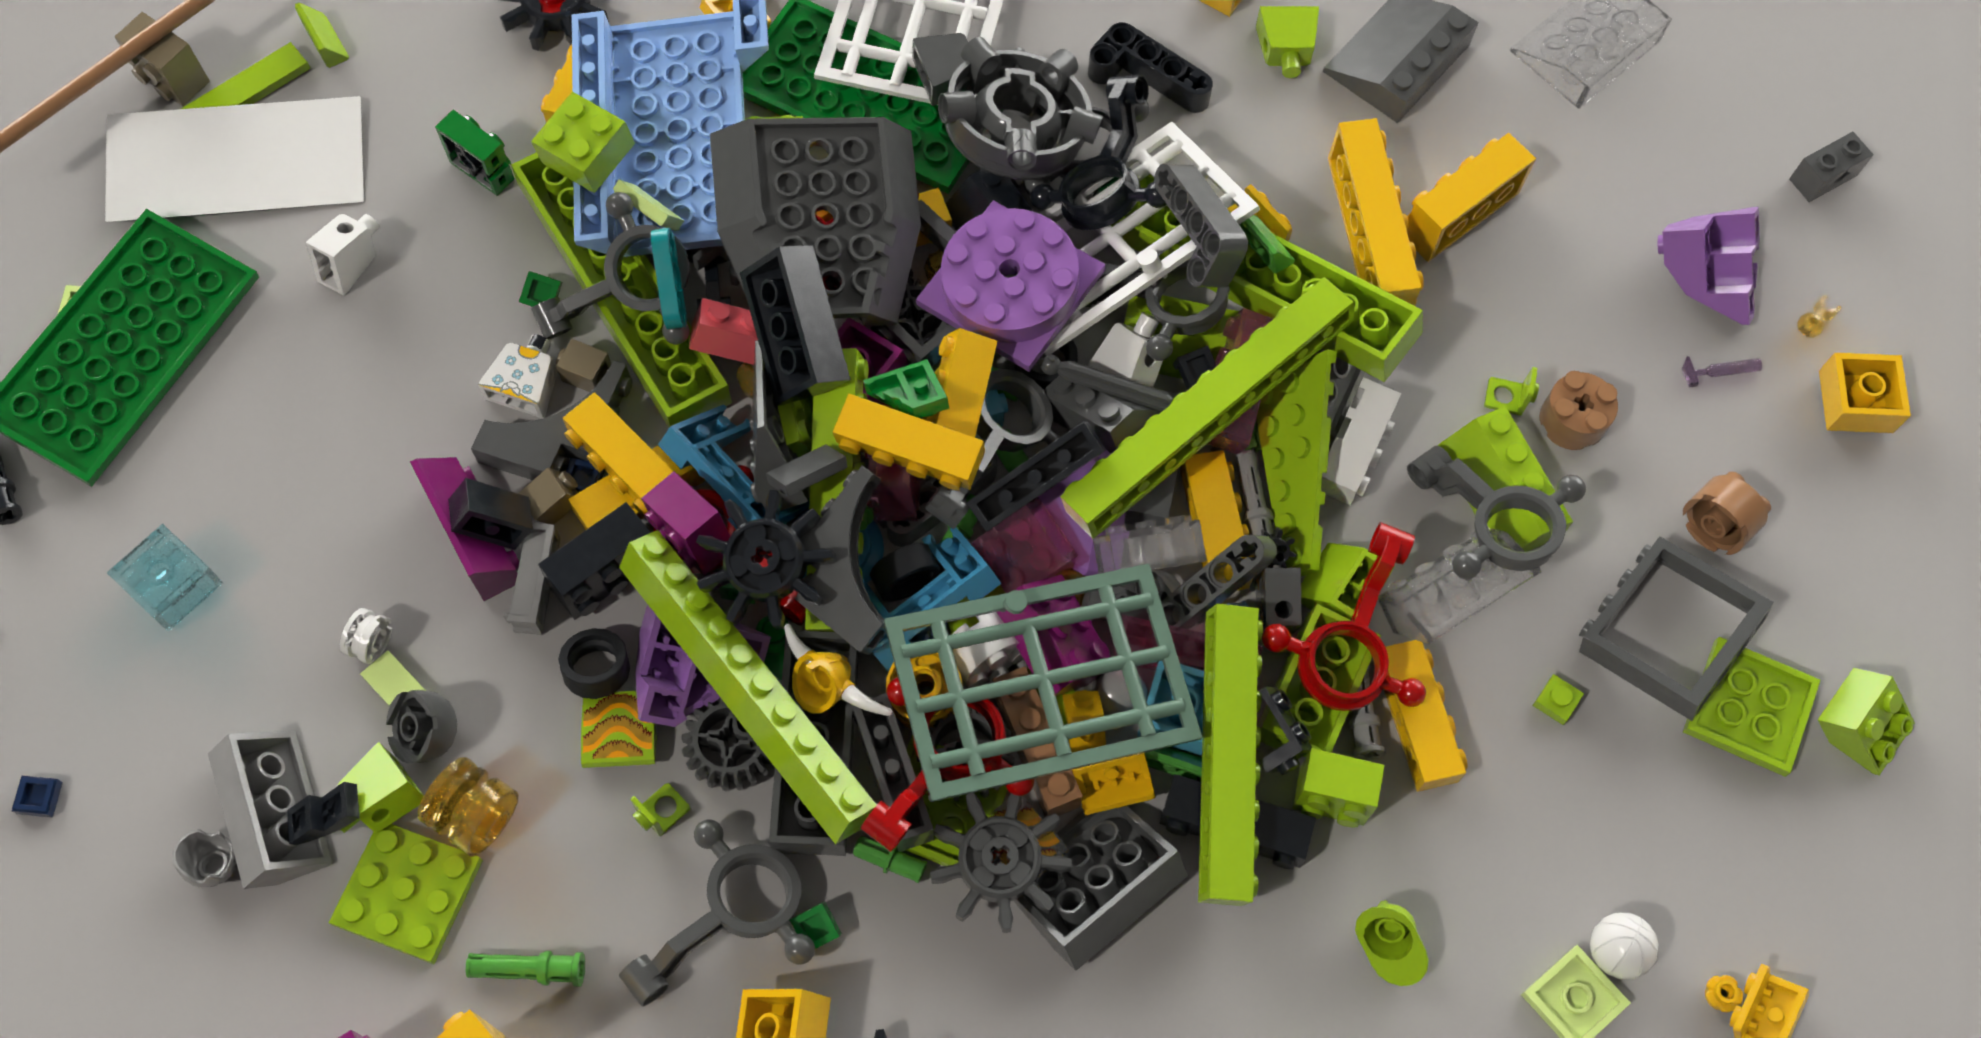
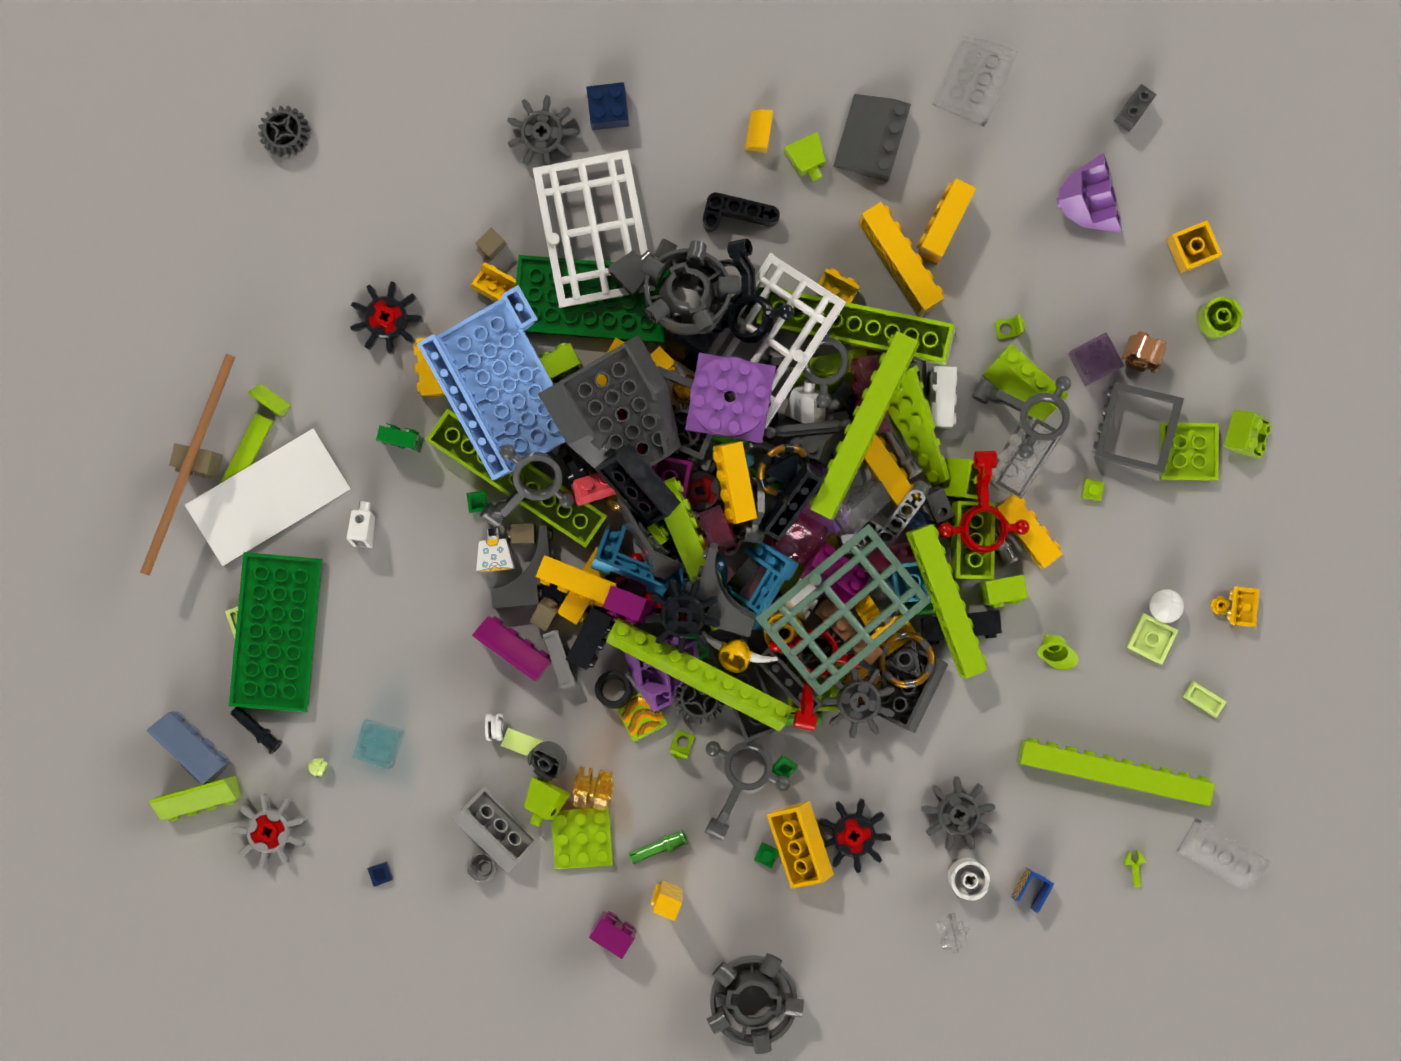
camera: 20 degrees left, 20 degrees up
black slope [287,782,360,845] -> none
black brick [448,478,533,550] -> none
lime brick [531,91,635,193] -> none
yellowish green tile [613,180,684,231] -> none
teal beam [651,227,687,330] -> none
dark grey tile [766,445,848,497] -> none
yellow brick [833,393,985,490] -> none
green wing [863,359,950,418] -> none
dark grey beam [1154,164,1248,288] -> none
bright green slope [1239,215,1295,274] -> none
black gear [1254,527,1296,568] -> none
black bracket [1259,686,1312,775] -> none
medium nougat brick [1539,370,1618,450] -> none
clear purple piece [1682,356,1762,387] -> none
clear yellow arm [1797,295,1841,338] -> none
none -> yellowish green plate [308,758,328,777]
none -> piece [758,444,811,497]
none -> dark grey piece [878,631,935,688]
none -> clear purple container [1068,332,1124,387]
none -> lime brick [1197,296,1243,338]

